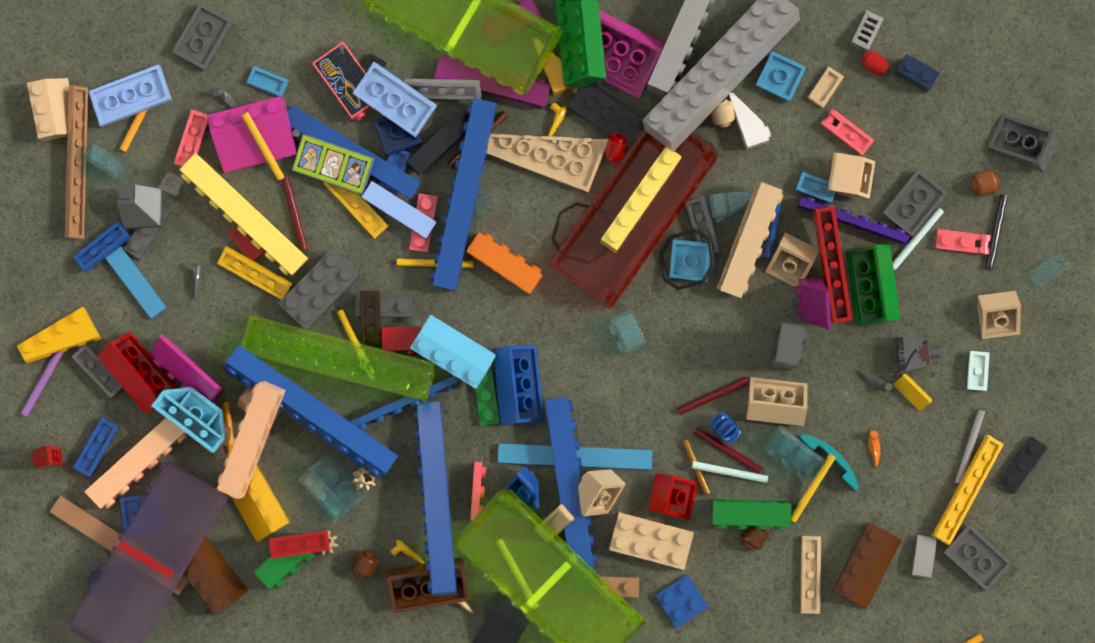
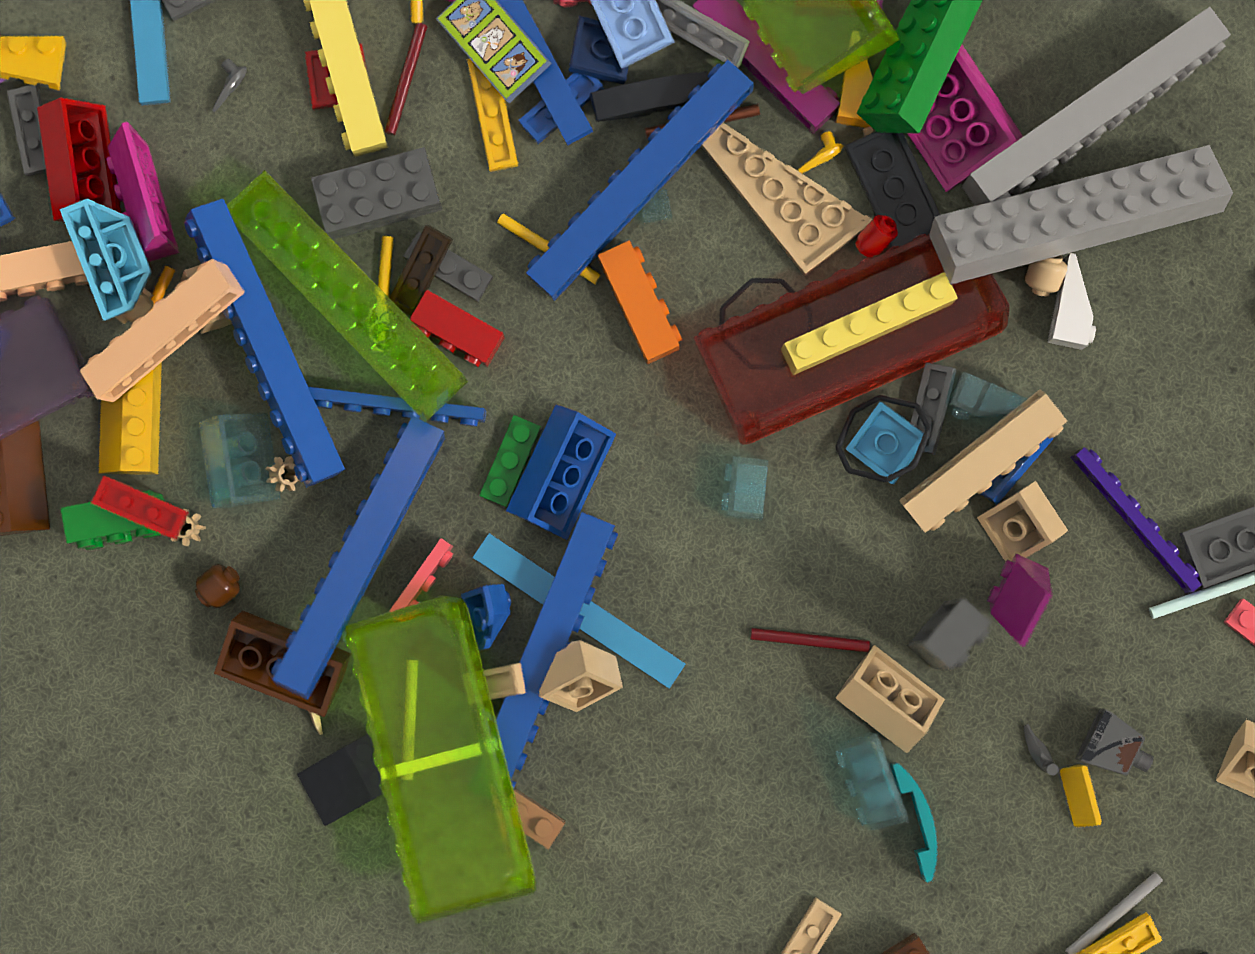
camera: 40 degrees right, 0 degrees up
yellow tile [217,246,293,300] -> none
light blue tile [362,181,437,239] -> none
yellow bar [390,540,425,564] -> none
coral plate [409,193,438,253] -> none
medium azure slope [410,314,496,389] -> none
tan brick [609,512,694,570] -> none
red slope [648,473,698,520] -> none
blue plate [655,575,709,628] -> none
pearl gold bar [682,439,711,495] -> none
light aqua bar [691,461,768,483] -> none
dark red bar [693,427,763,474] -> none
blue gear [710,412,741,445] -> none
green slope [711,498,791,530] -> none
reddish brown head [740,526,768,551] -> none
dark azure plate [756,51,806,102] -> none
yellow bar [791,454,836,522] -> none
dark azure plate [795,172,835,204] -> none
tan tile [807,66,844,109] -> none
red brick [812,205,852,323] -> none
coral plate [820,109,874,156] -> none
tan slope [828,153,875,199] -> none
green slope [846,245,901,327] -> none
orange bar [868,430,880,466] -> none
light aqua plate [967,351,989,391] -> none

